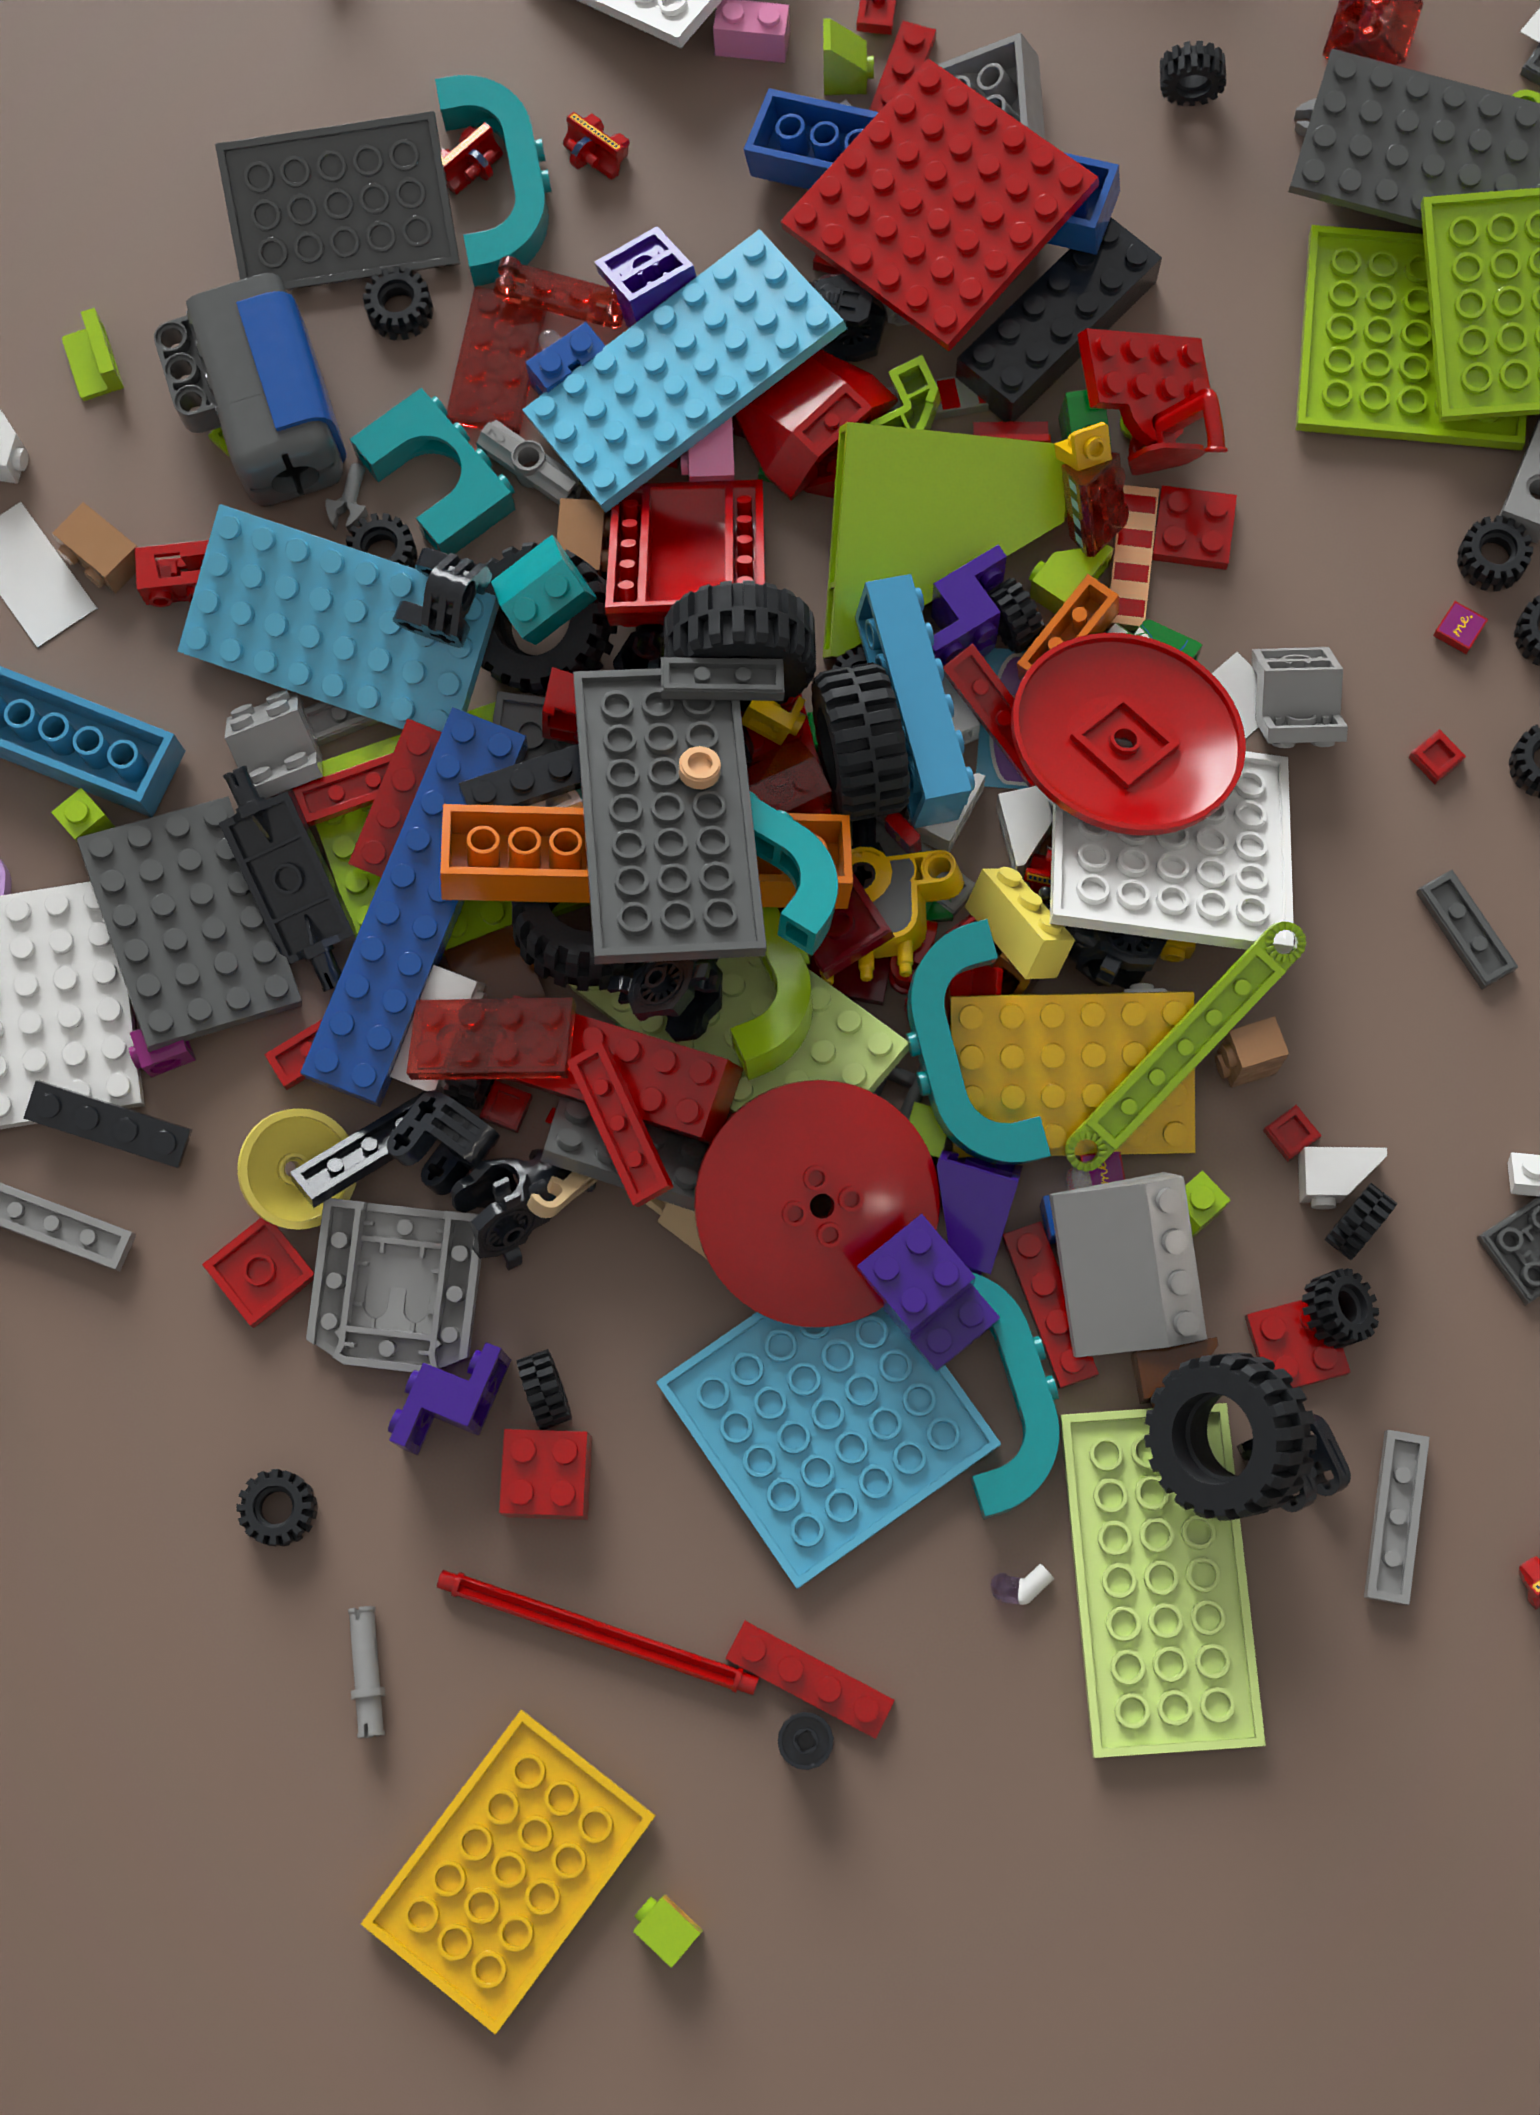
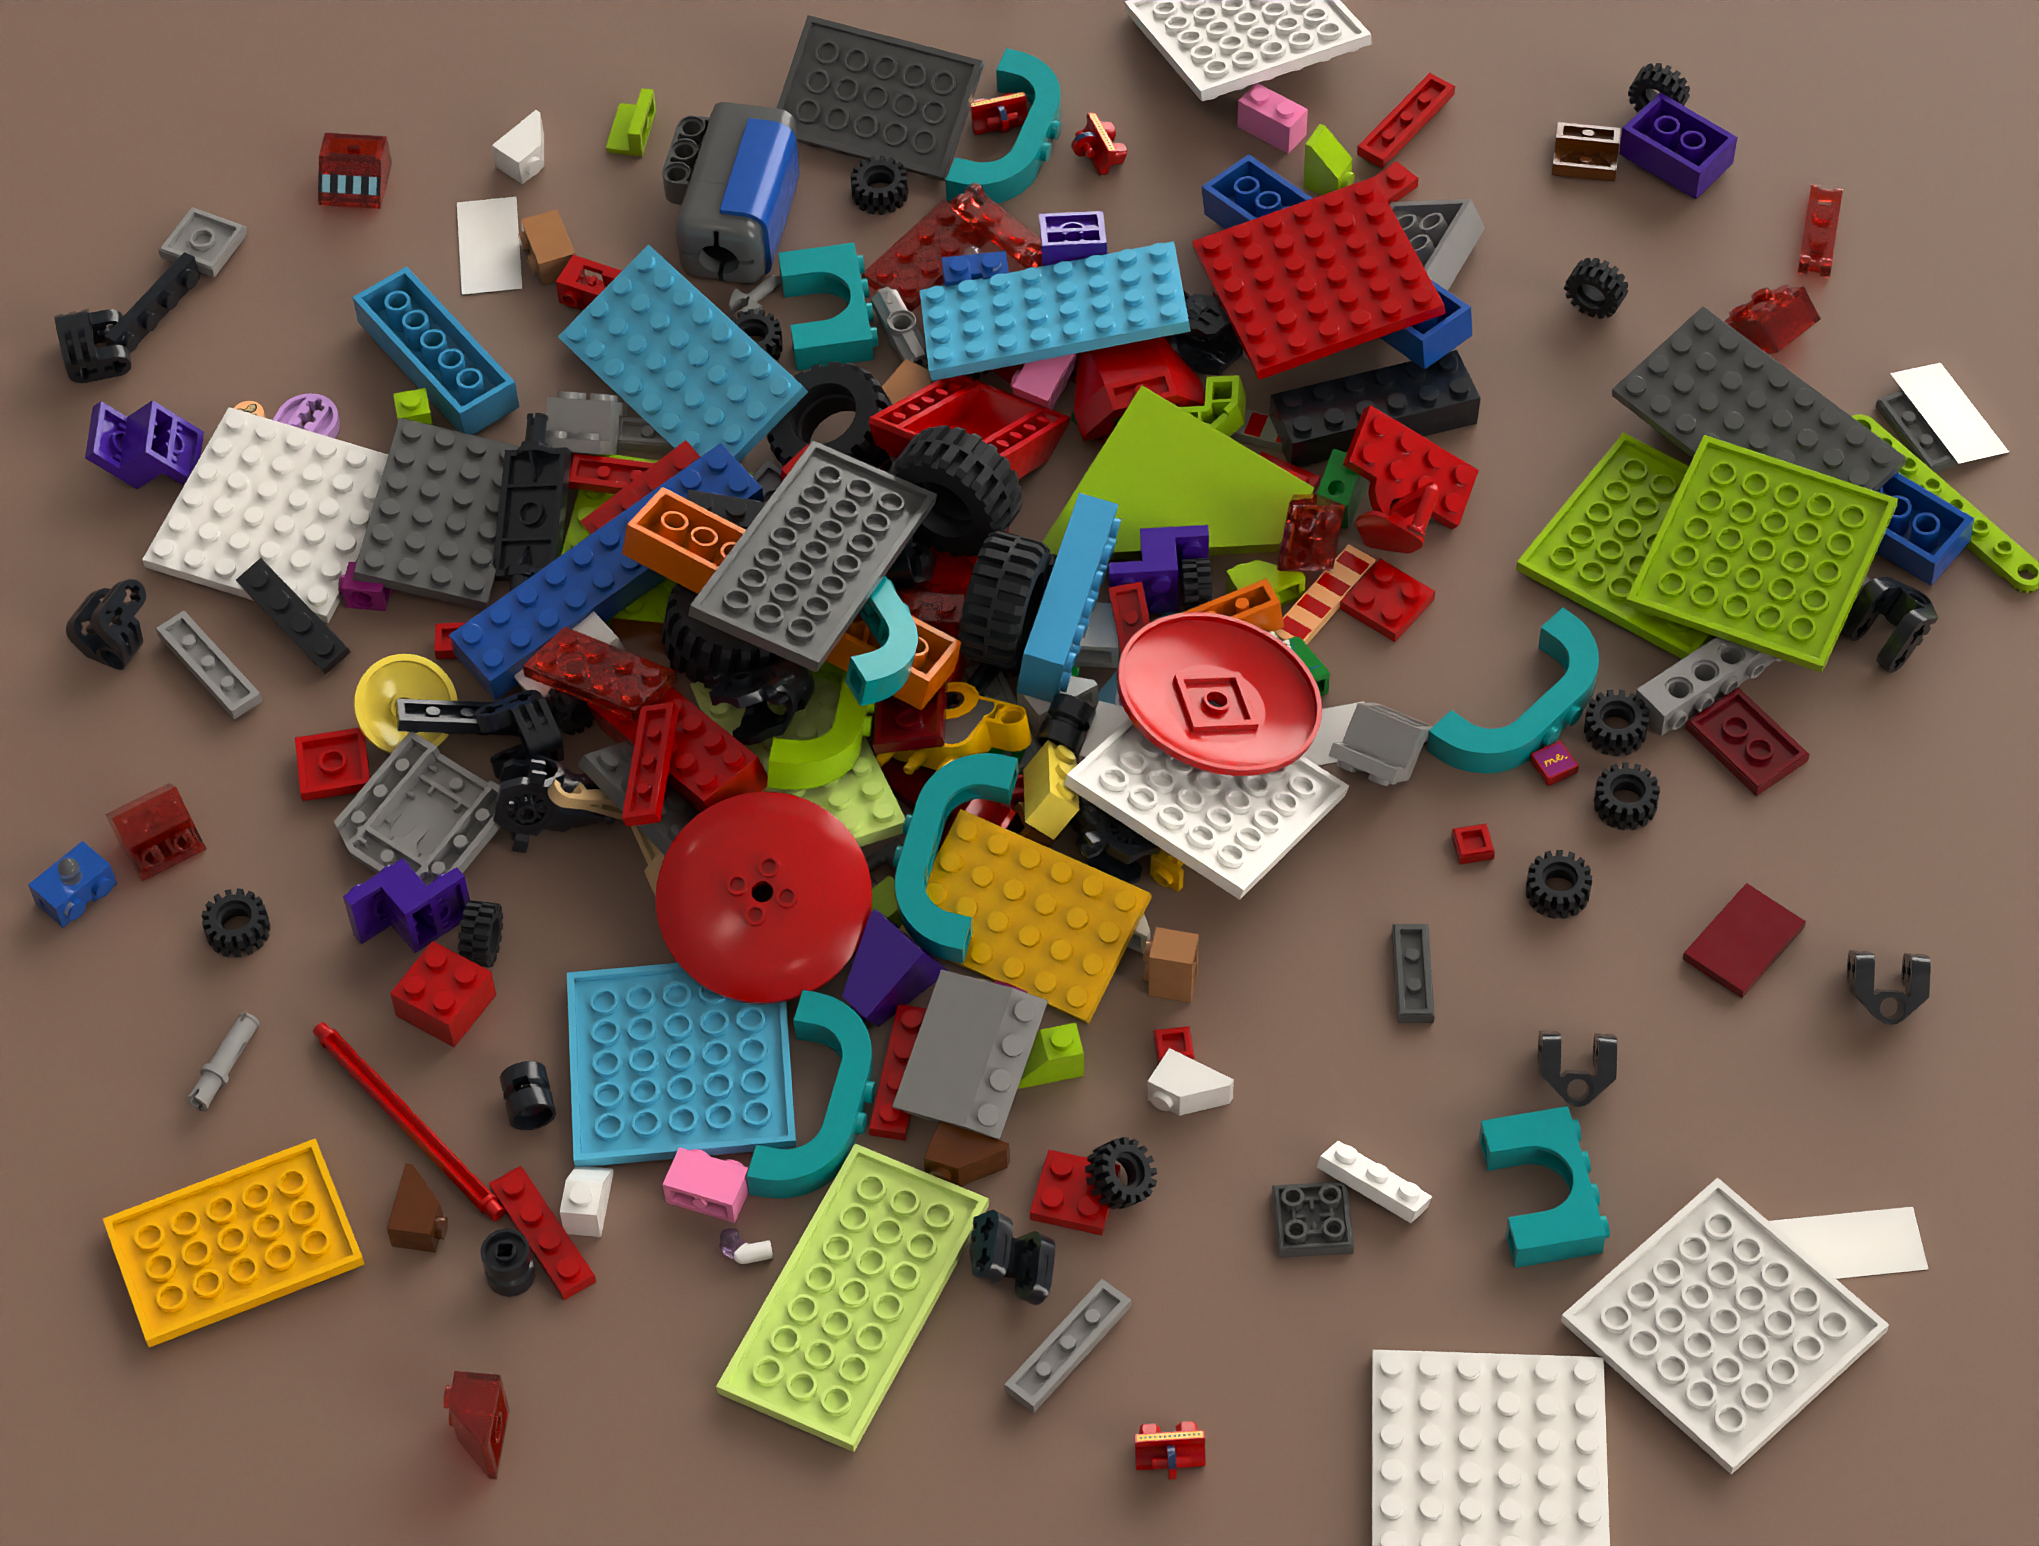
camera: 25 degrees right, 20 degrees down
black piece [393,548,492,648] -> none
red tile [479,1080,533,1133] -> none
teal slope [491,535,598,645] -> none
lime brick [633,1895,703,1968] -> none
dark grey tile [660,657,784,701] -> none
light nougat tile [679,746,721,789] -> none
yellow bracket [742,696,806,746] -> none
dark purple bracket [857,1213,1000,1372] -> none
red tile [884,813,922,854] -> none
yellow bracket [1054,422,1112,471] -> none
lime plate [1065,921,1307,1172] -> none
black tyre [1144,1352,1317,1521] -> none
black tyre [1324,1183,1398,1261] -> none
none -> blue piece [28,841,117,928]
none -> clear red slope [105,783,206,881]
none -> reddish brown slope [387,1163,448,1253]
none -> clear red slope [444,1371,510,1480]
none -> black wheel [499,1061,556,1130]
none -> white slope [560,1166,614,1237]
none -> bright pink brick [663,1147,749,1223]
none -> black wheel [1036,693,1096,757]
none -> teal arch [1427,607,1599,773]

